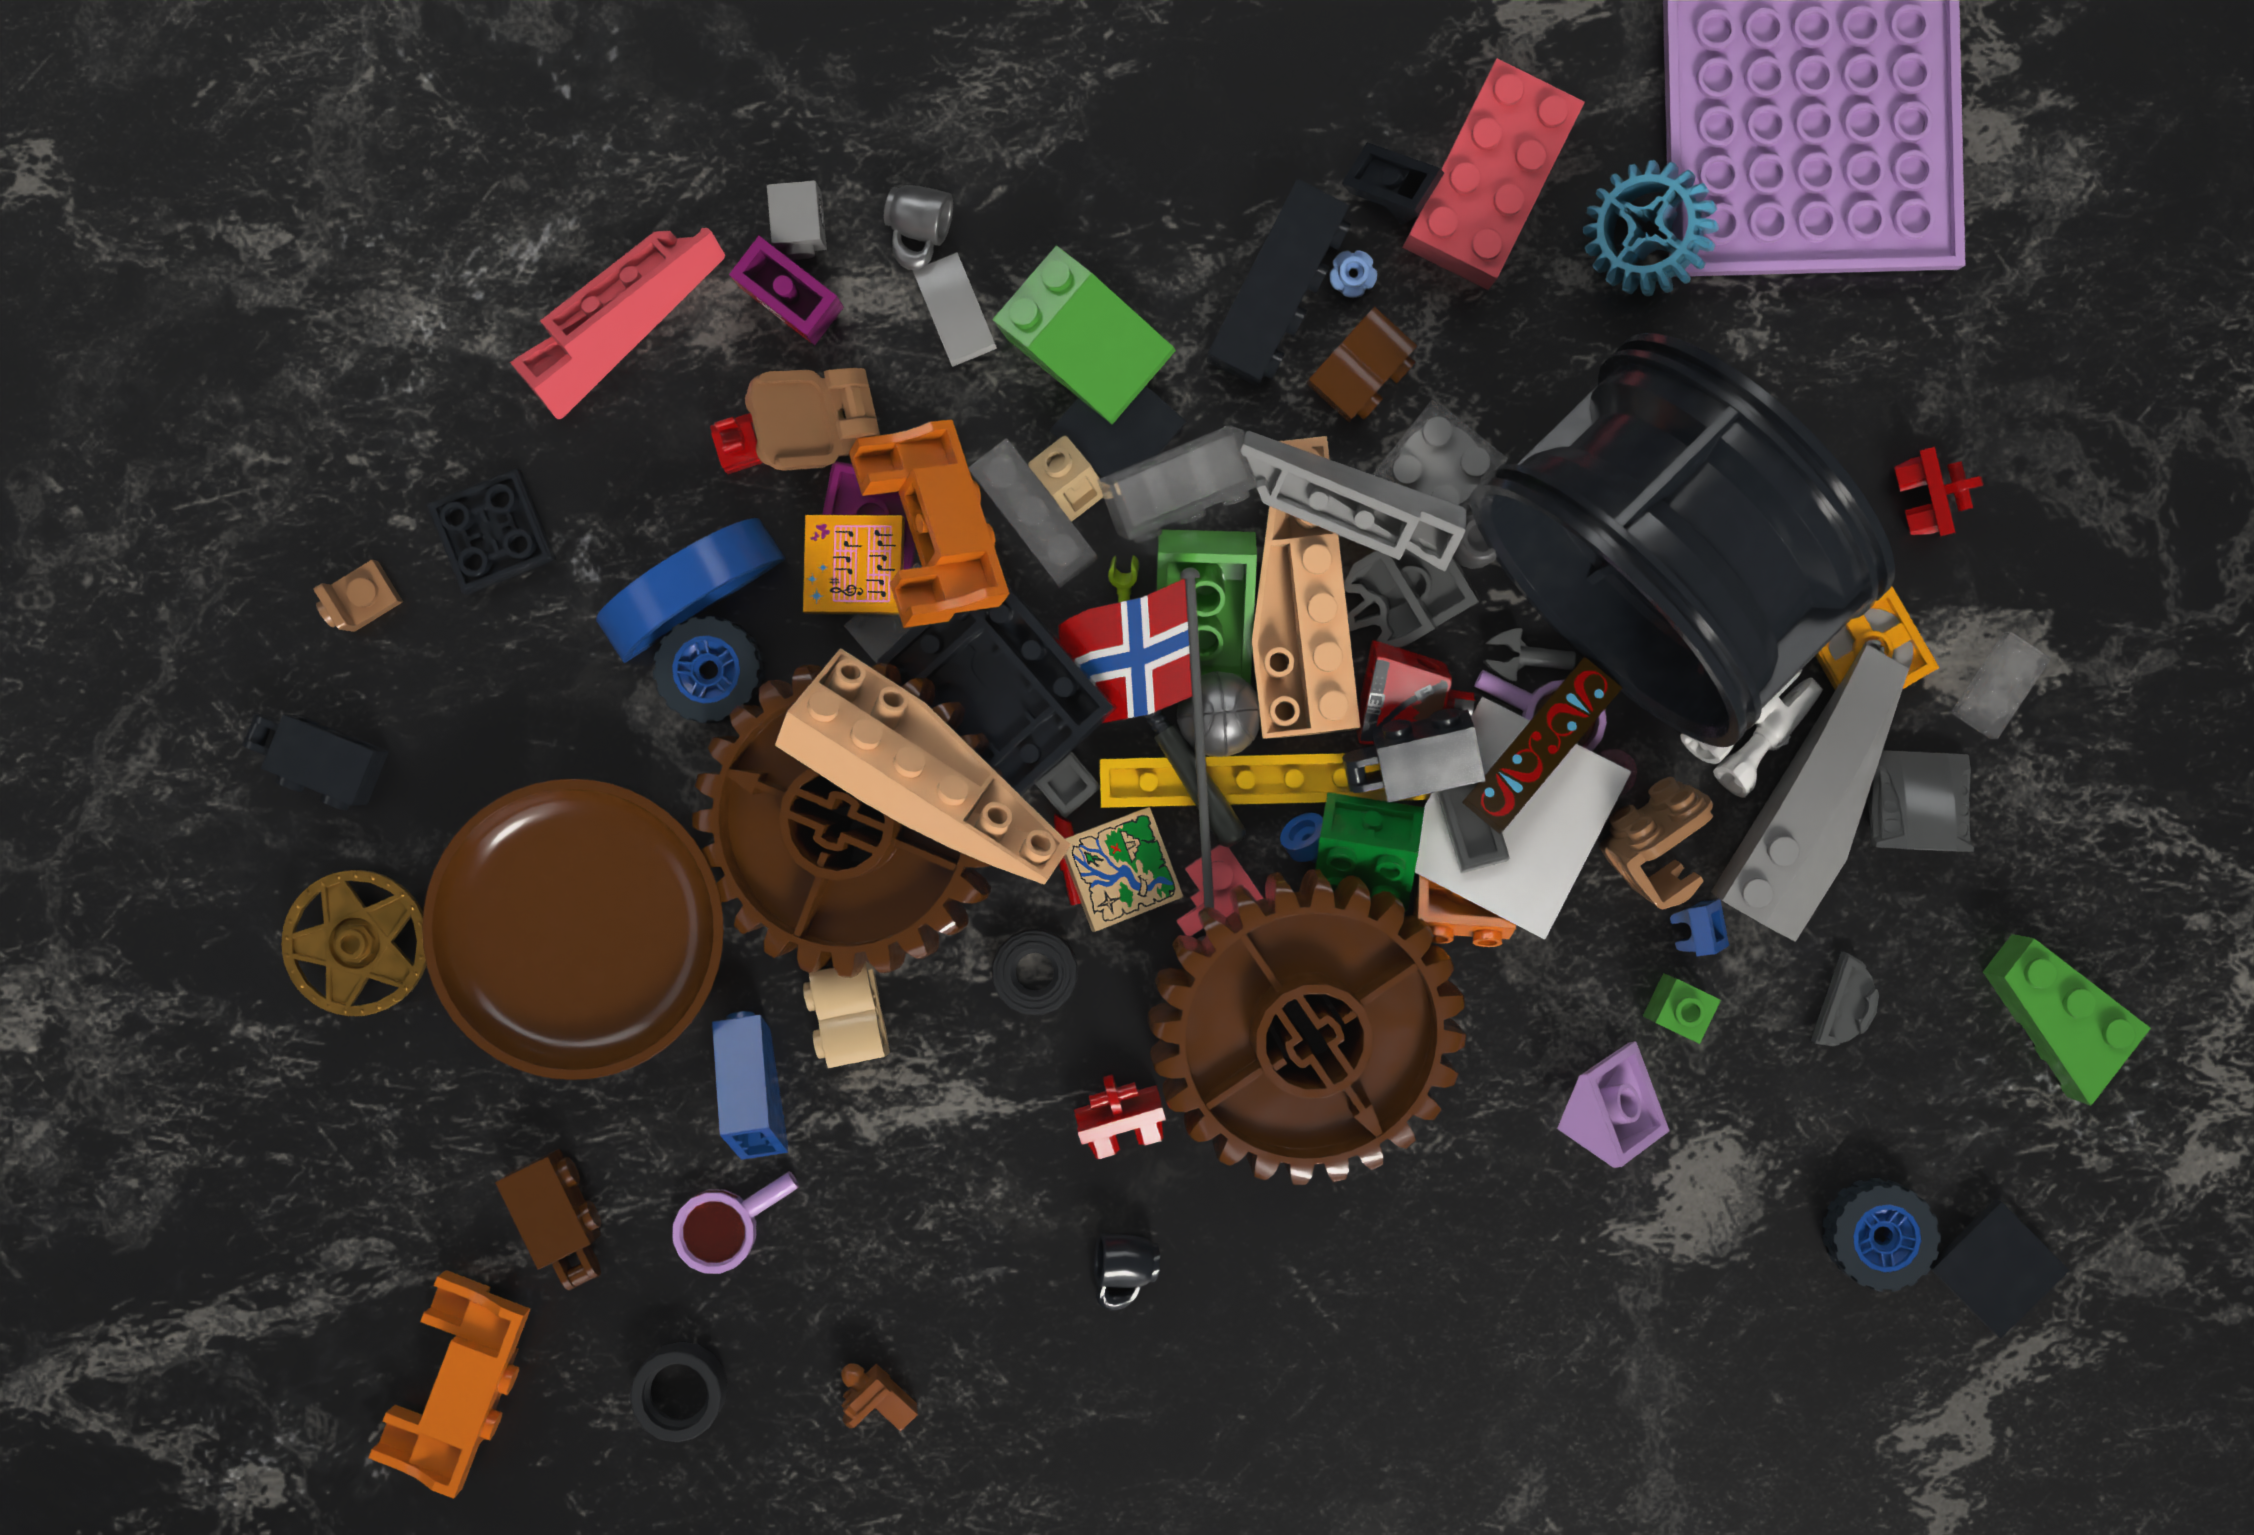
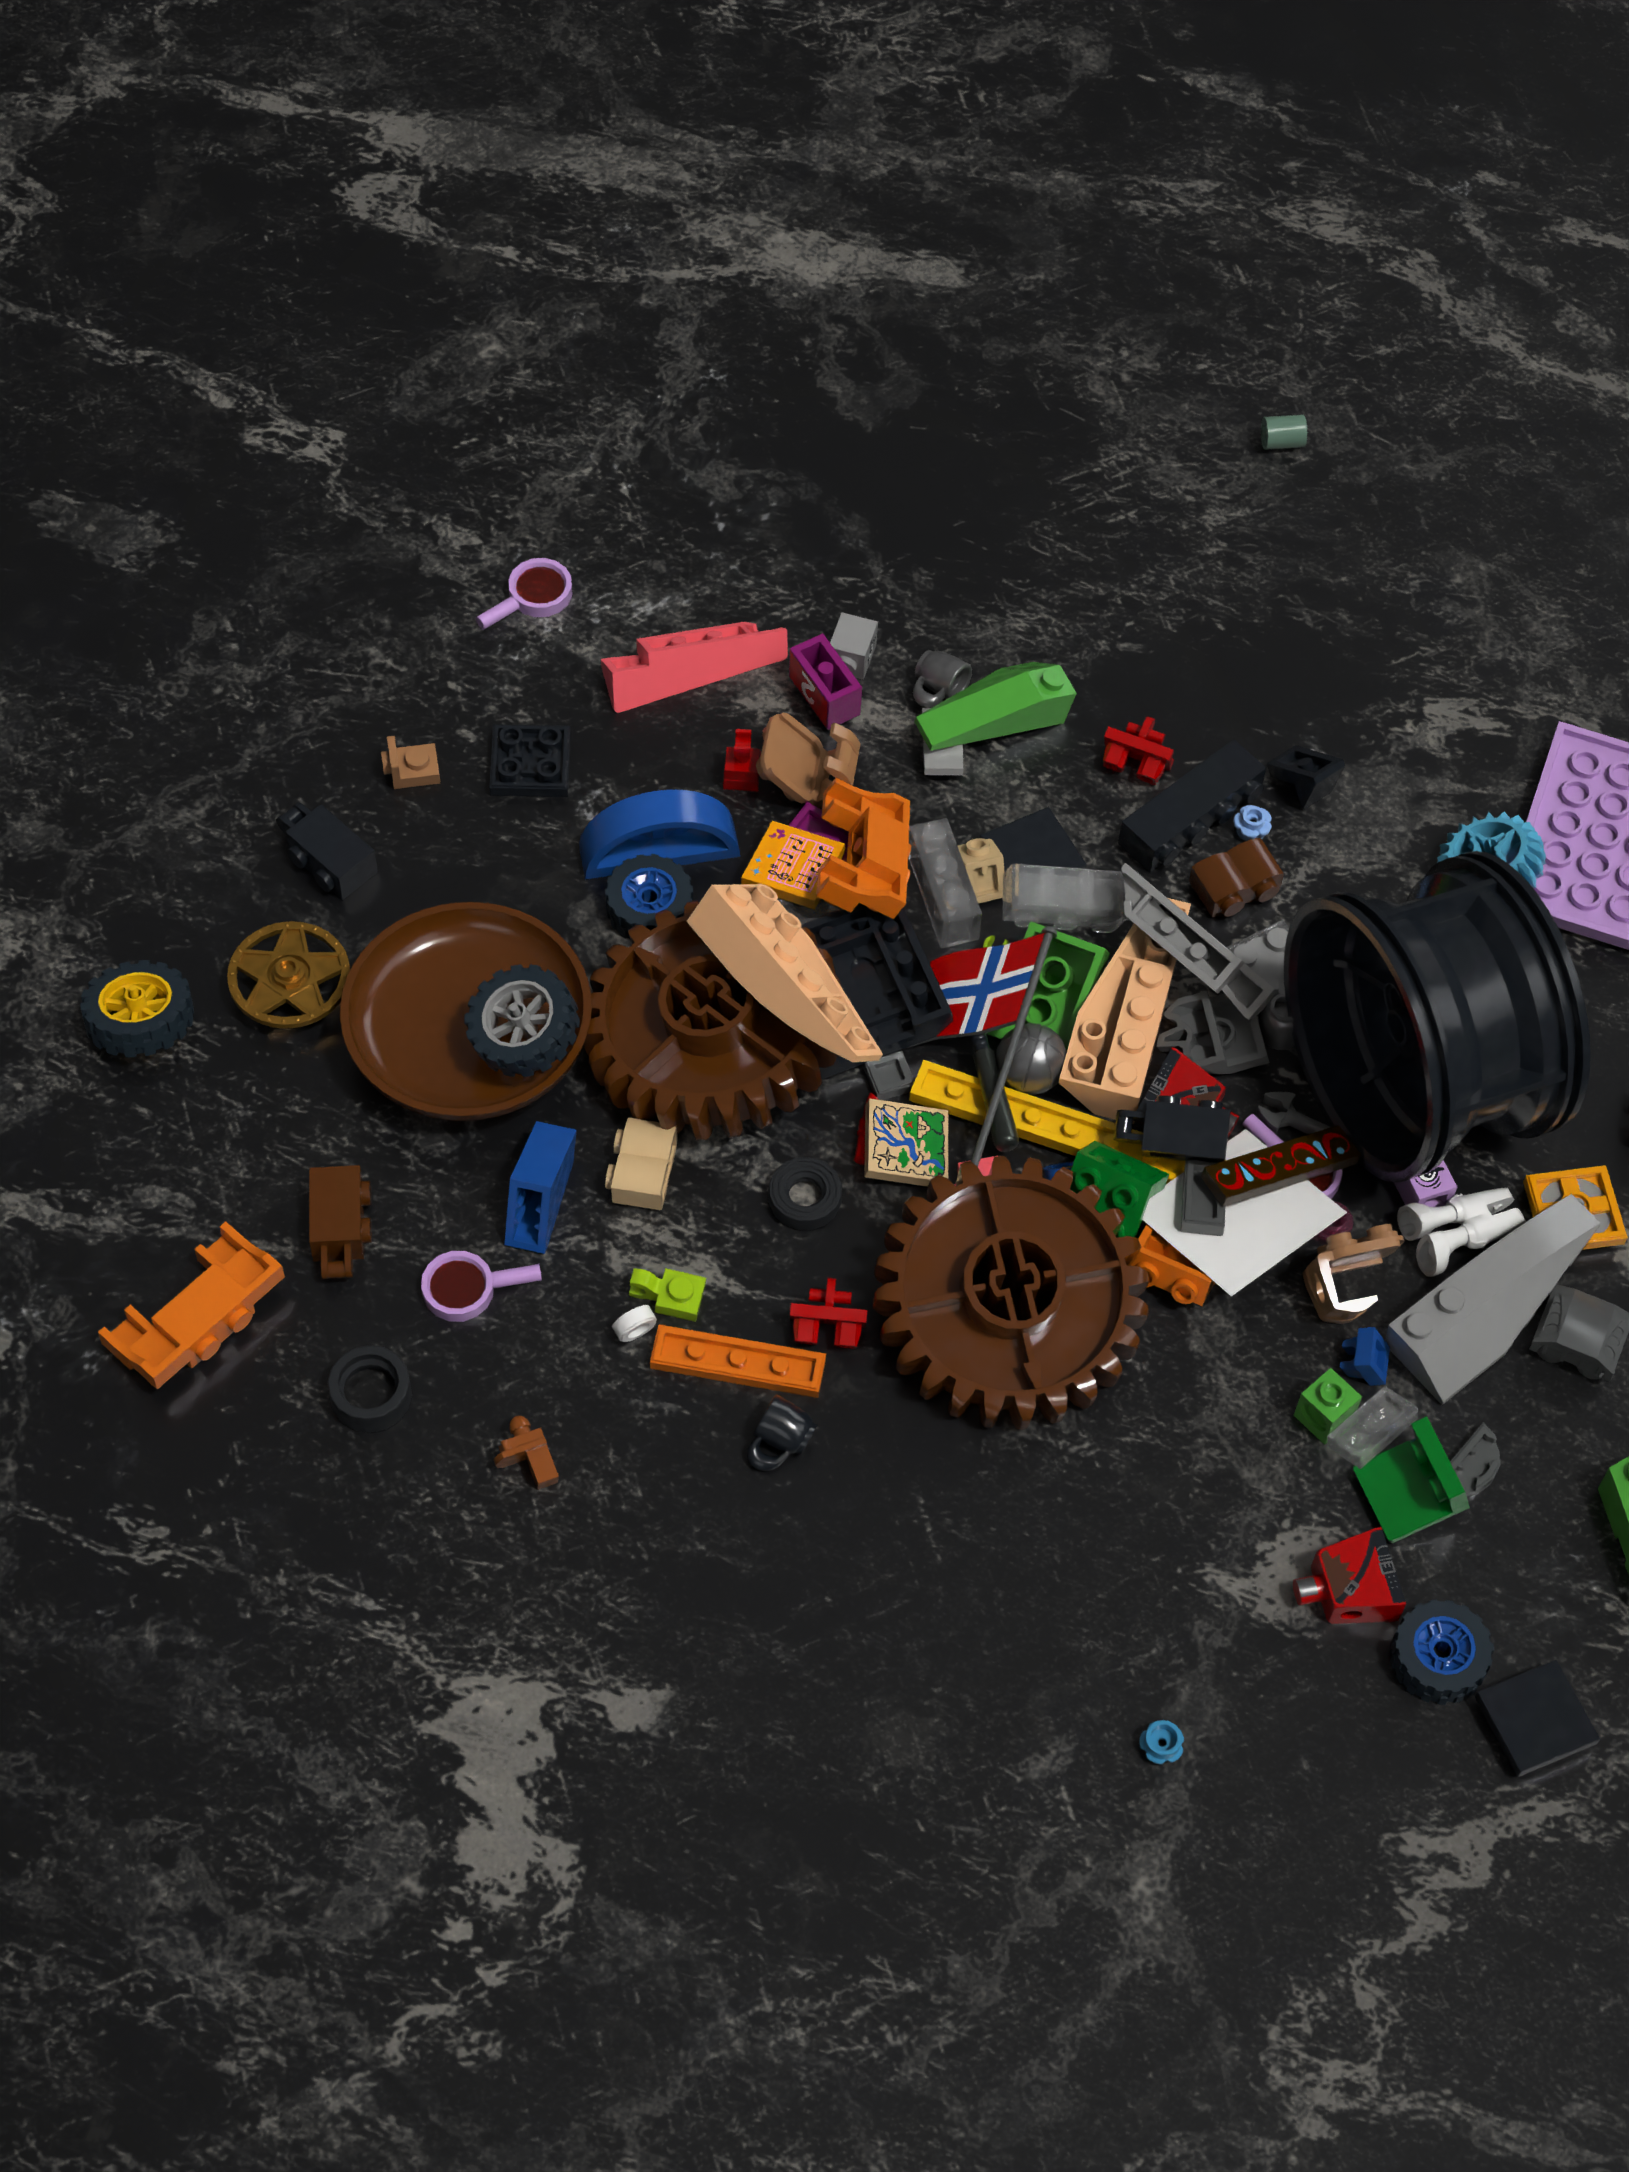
camera: 20 degrees right, 30 degrees down
bright green slope [992,245,1176,424] -> none
coral brick [1402,58,1585,290] -> none
lavender slope [1557,1041,1669,1168] -> none
none -> black wheel [80,960,194,1057]
none -> black wheel [464,964,580,1077]
none -> lavender piece [476,558,572,630]
none -> white tile [612,1305,657,1342]
none -> lime plate [629,1268,706,1322]
none -> orange tile [650,1324,826,1398]
none -> bright green wedge [914,662,1077,751]
none -> red hips [1103,716,1174,785]
none -> dark azure plate [1140,1720,1184,1764]
none -> red torso [1293,1527,1406,1624]
none -> clear plate [1327,1386,1418,1469]
none -> green bracket [1353,1416,1470,1543]

